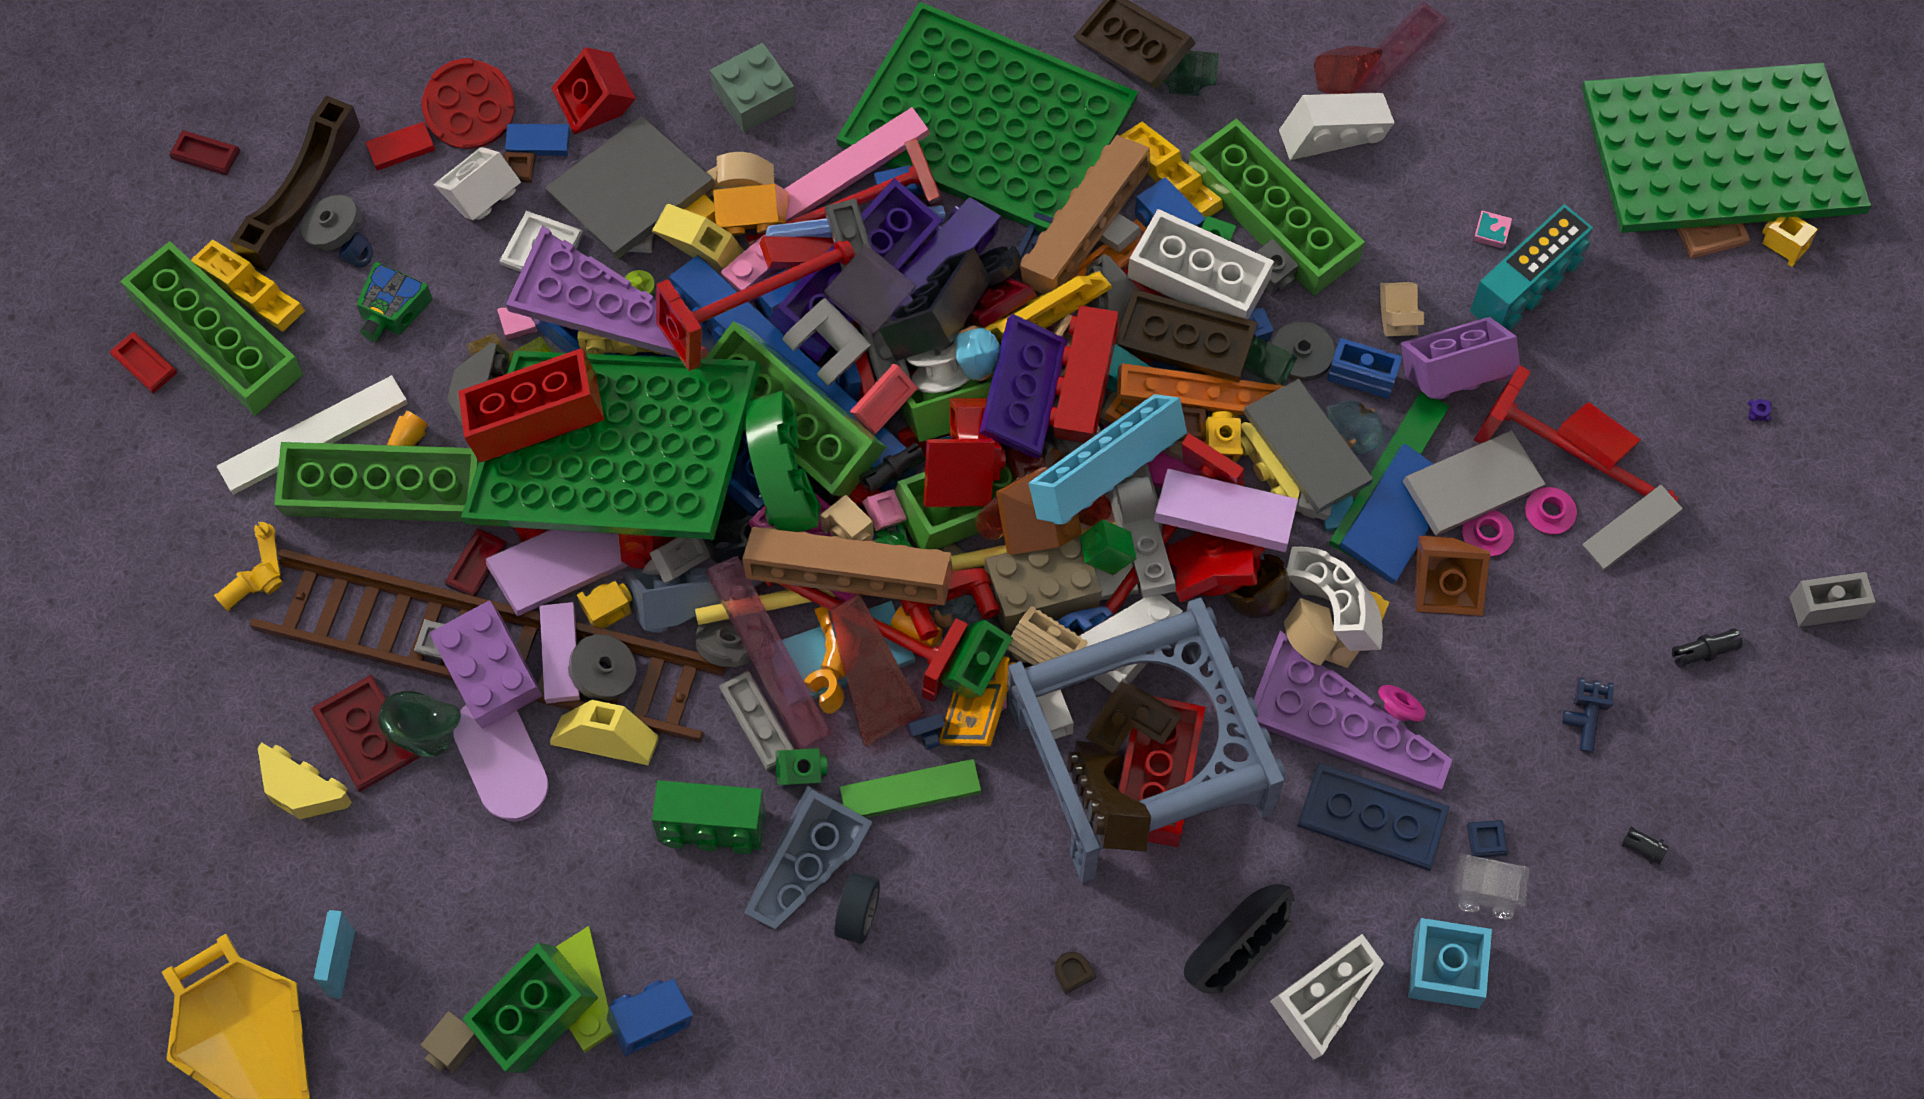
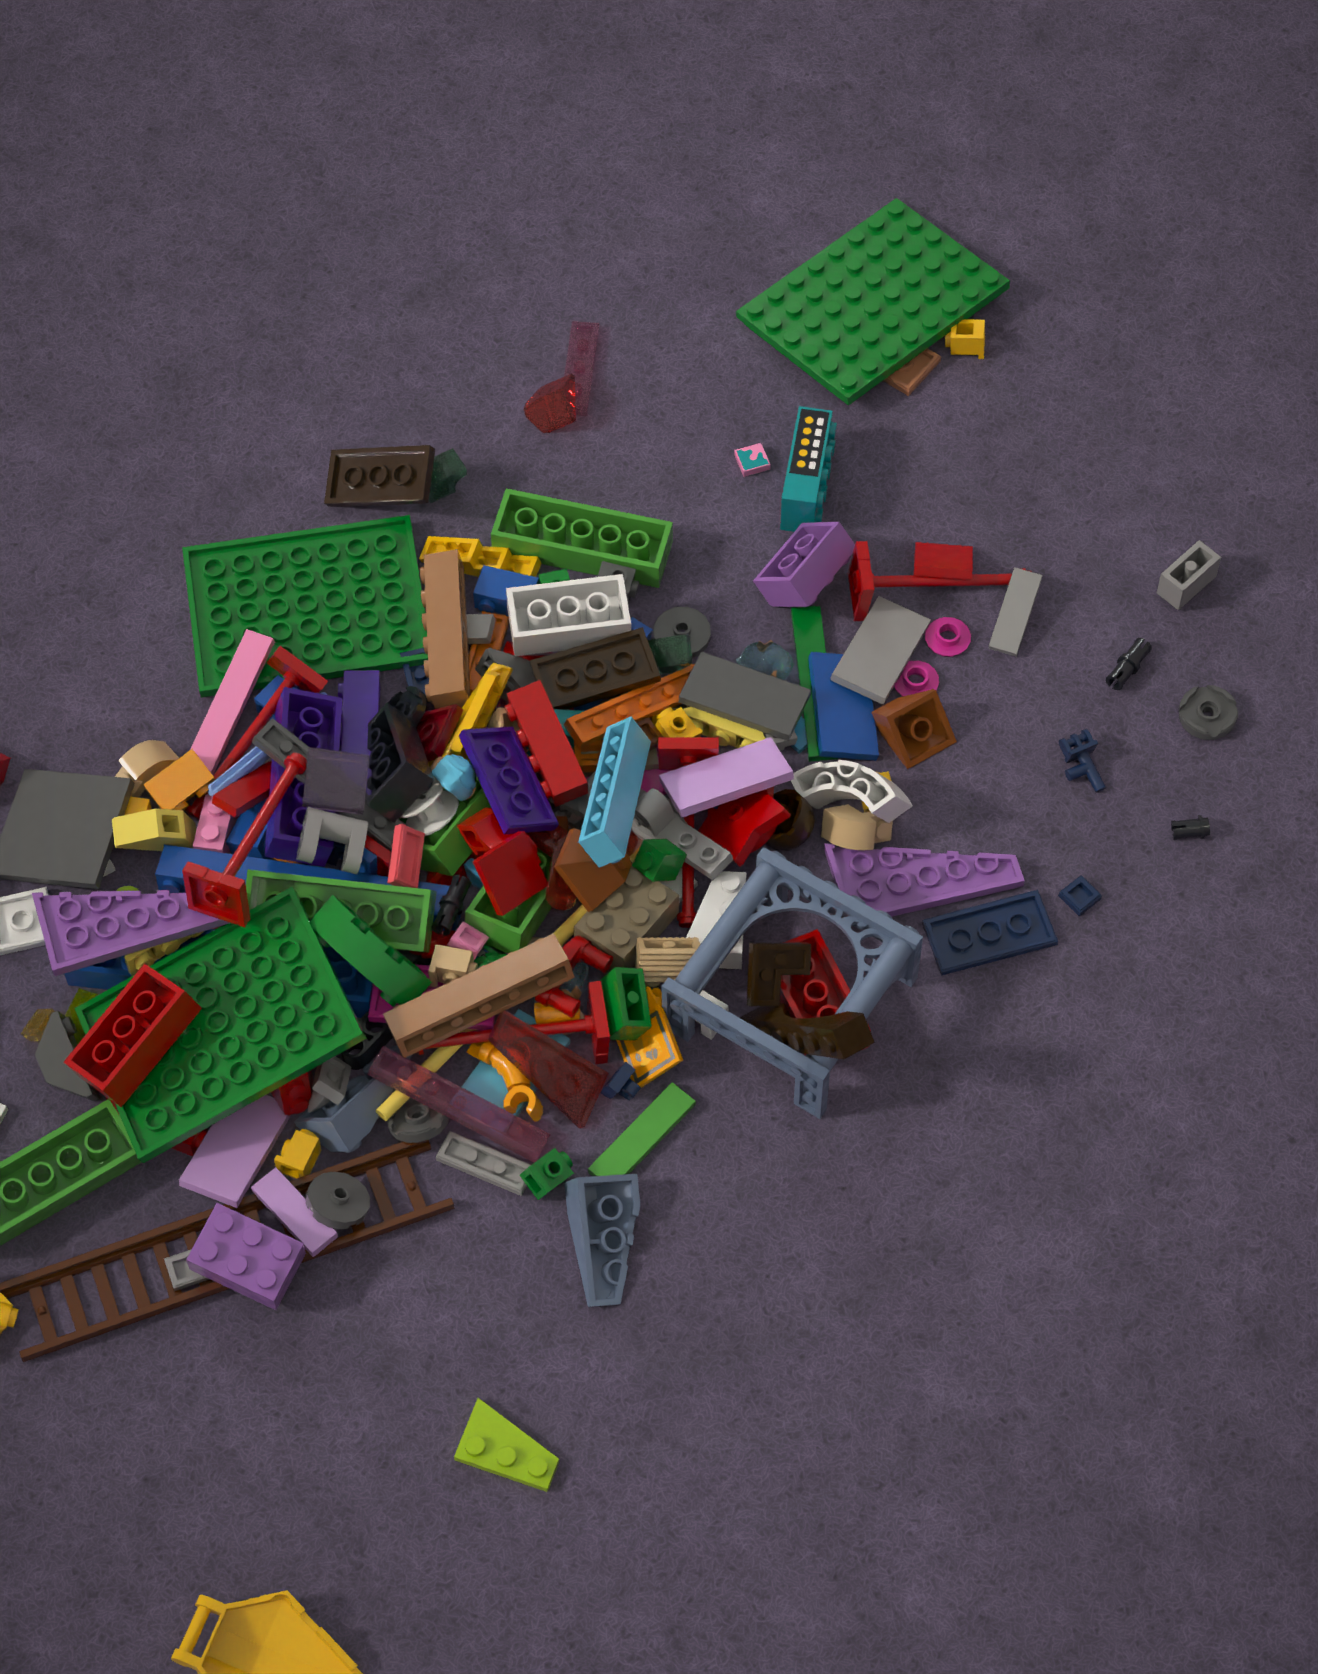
camera: 35 degrees left, 5 degrees down
light yellow slope [258,742,352,819] -> none
dark red tile [311,674,420,792] -> none
medium azure tile [314,910,355,999] -> none
clear green piece [378,691,461,757] -> none
light orange cone [387,411,428,446] -> none
dark tan brick [420,1011,480,1074] -> none
dark red tile [444,528,507,597] -> none
lavender tile [453,705,549,822] -> none
green brick [462,943,598,1073] -> none
bright pink tile [497,308,537,340] -> none
light yellow slope [550,700,659,765] -> none
blue brick [606,978,693,1056] -> none
green brick [652,780,766,854] -> none
sand green brick [710,42,796,133] -> none
black wheel [834,872,880,944] -> none
dark brown tile [1054,952,1096,995] -> none
blue slope [1057,607,1113,632] -> none
black brick [1184,884,1295,993] -> none
white wedge [1270,934,1384,1060] -> none
white wedge [1279,93,1394,160] -> none
blue brick [1327,338,1402,399] -> none
dark pink piece [1378,685,1426,722] -> none
tan brick [1380,282,1424,336] -> none
medium azure brick [1408,918,1492,1009] -> none
clear brick [1450,854,1530,919] -> none
dark purple piece [1747,399,1772,422] -> none
none -> dark grey plate [1179,685,1238,740]

